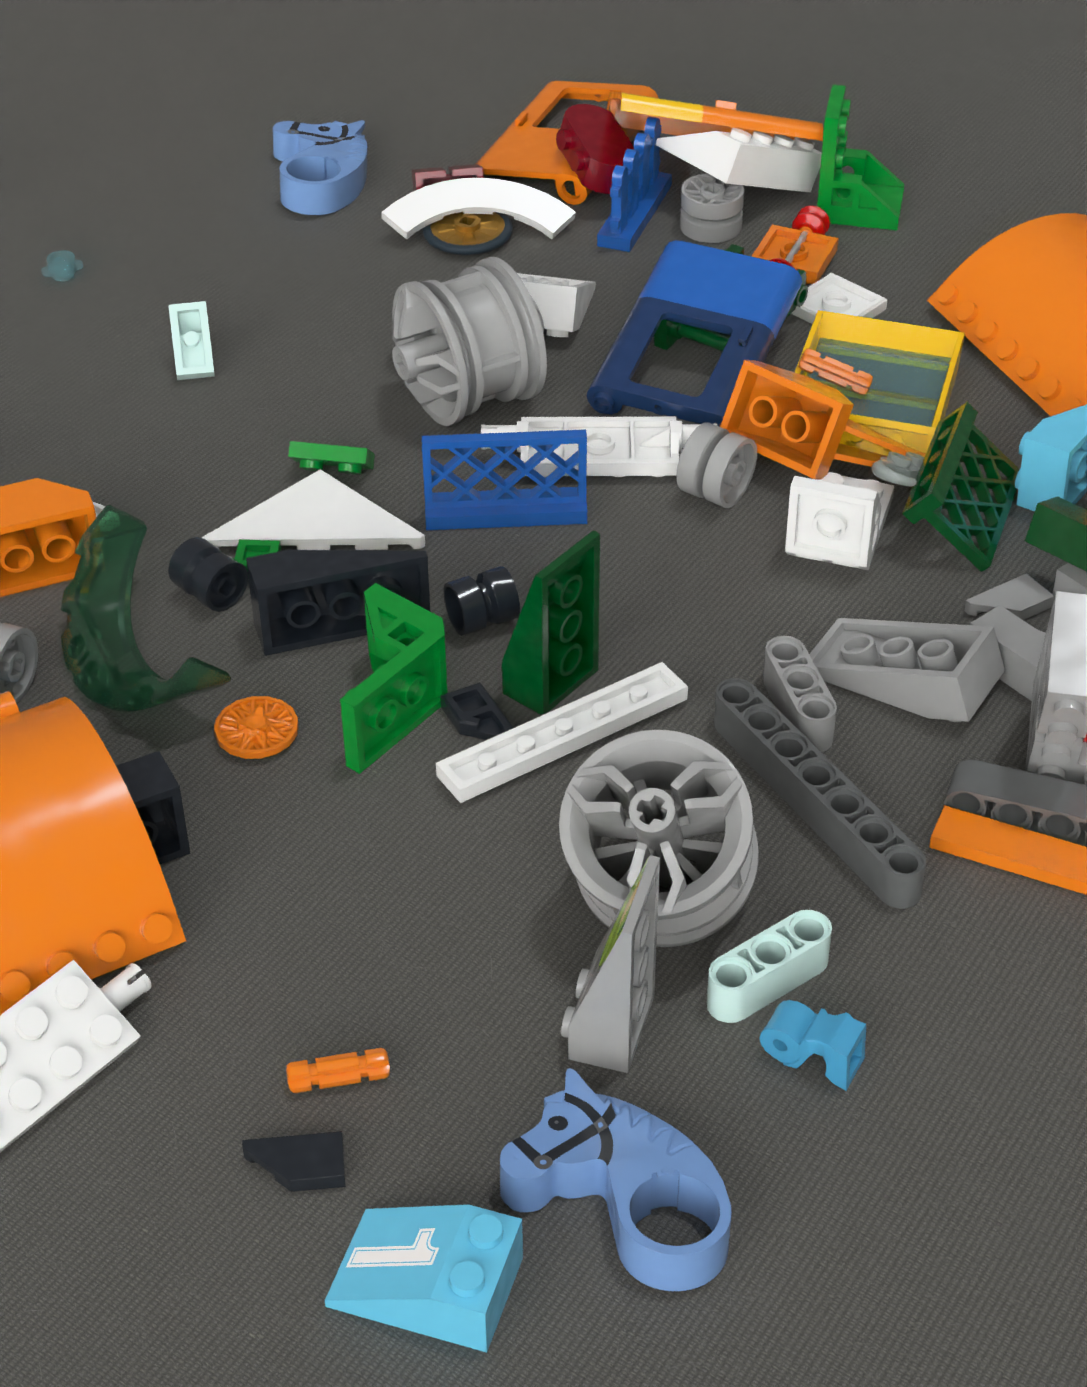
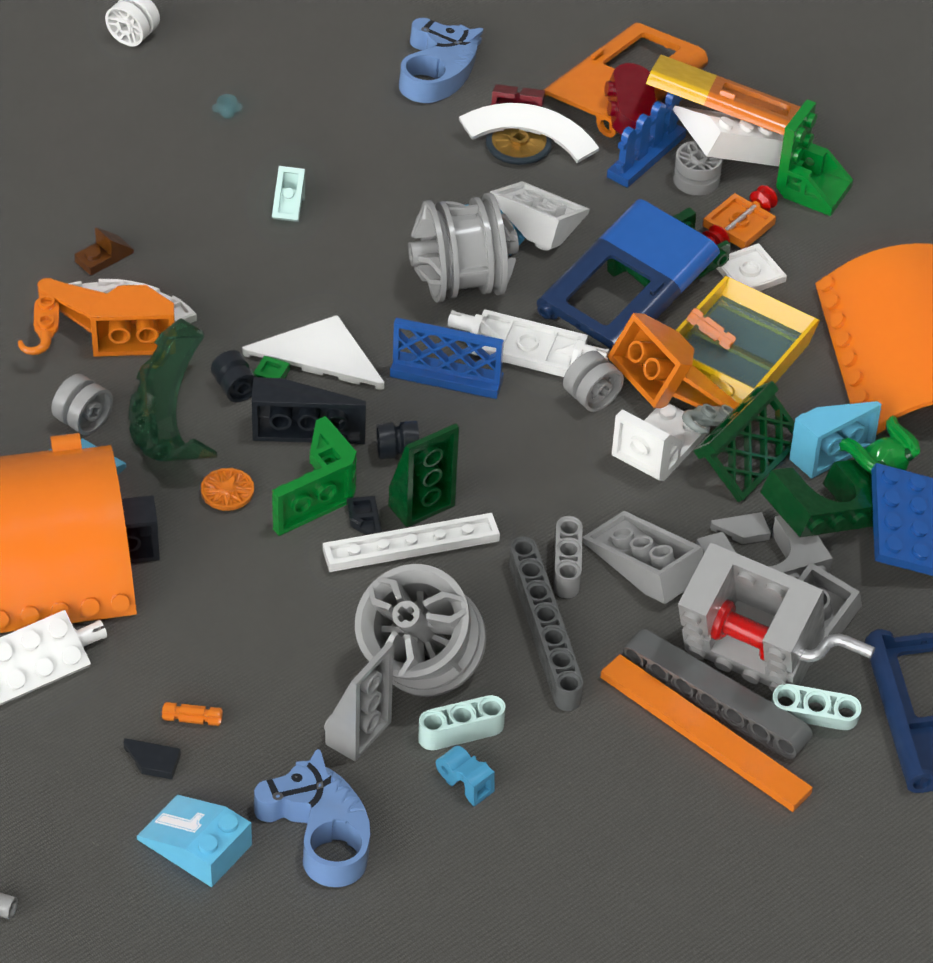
camera: 15 degrees right, 5 degrees up
plate [288,441,375,475] -> none

